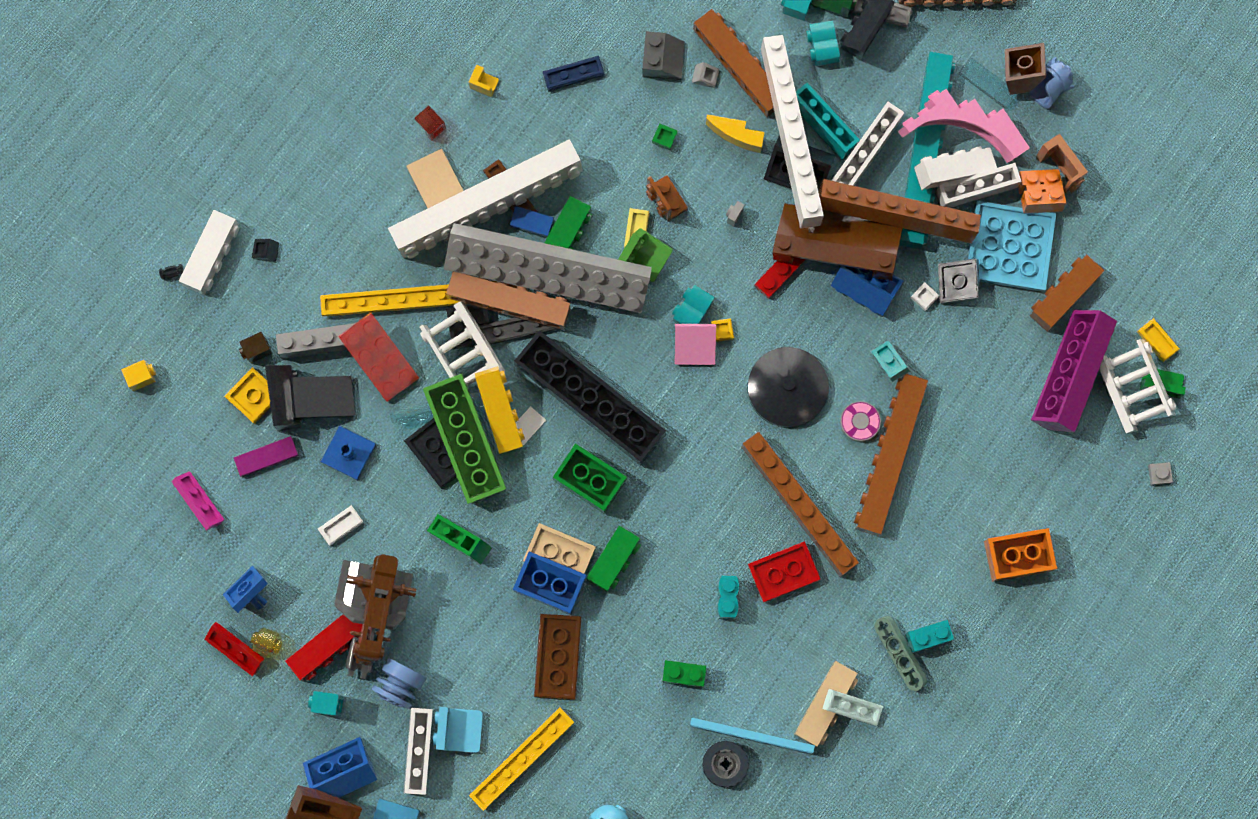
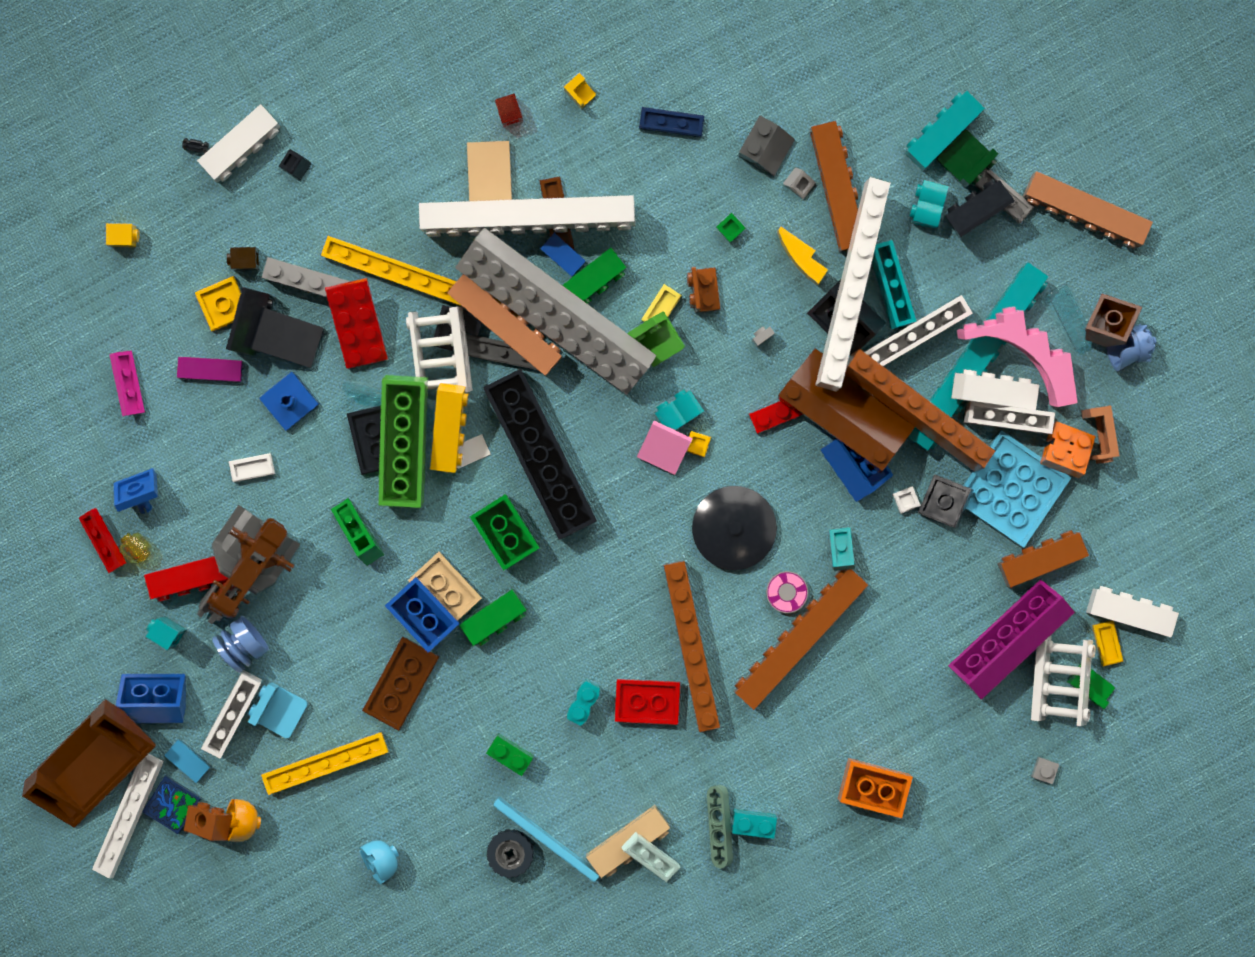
camera: 30 degrees right, 10 degrees up
none -> white brick [1086,586,1179,637]

